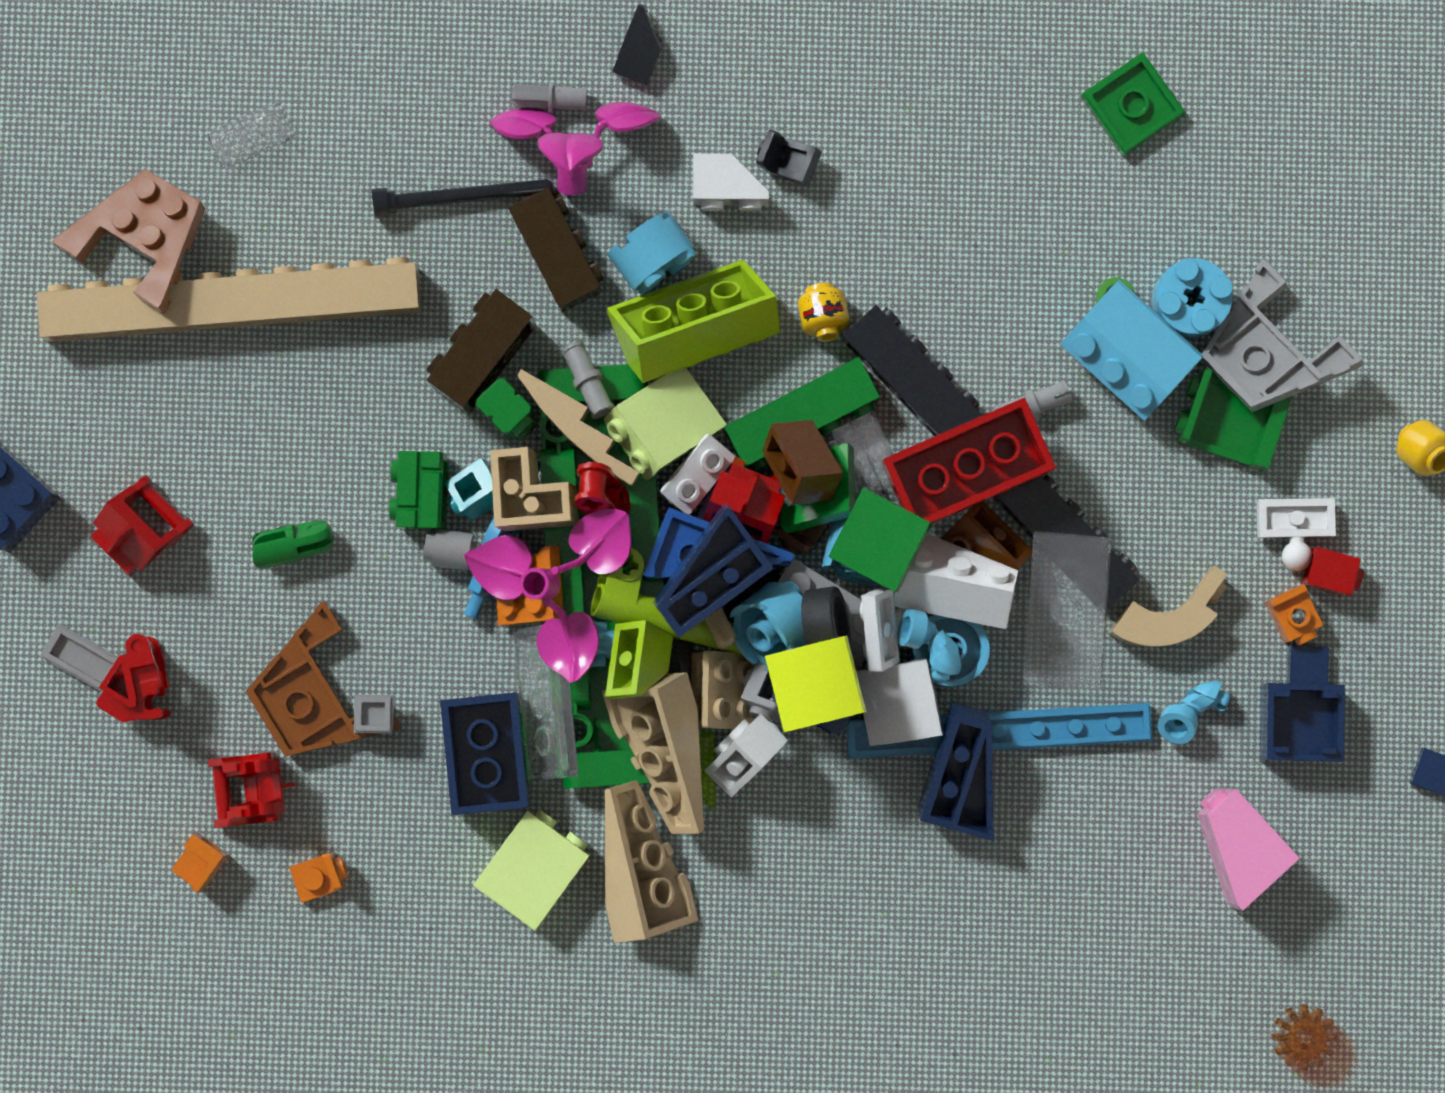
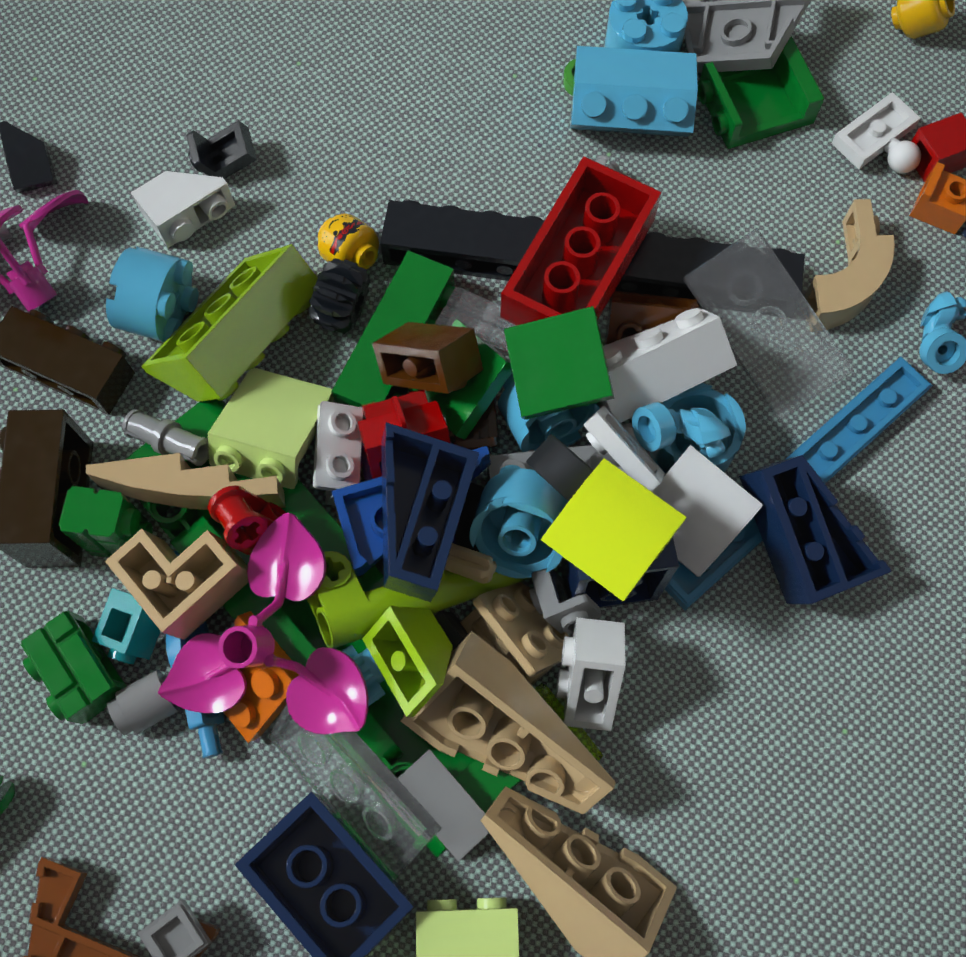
camera: 40 degrees left, 15 degrees down
none -> black gear [309,258,370,334]
none -> light grey tile [392,749,489,862]

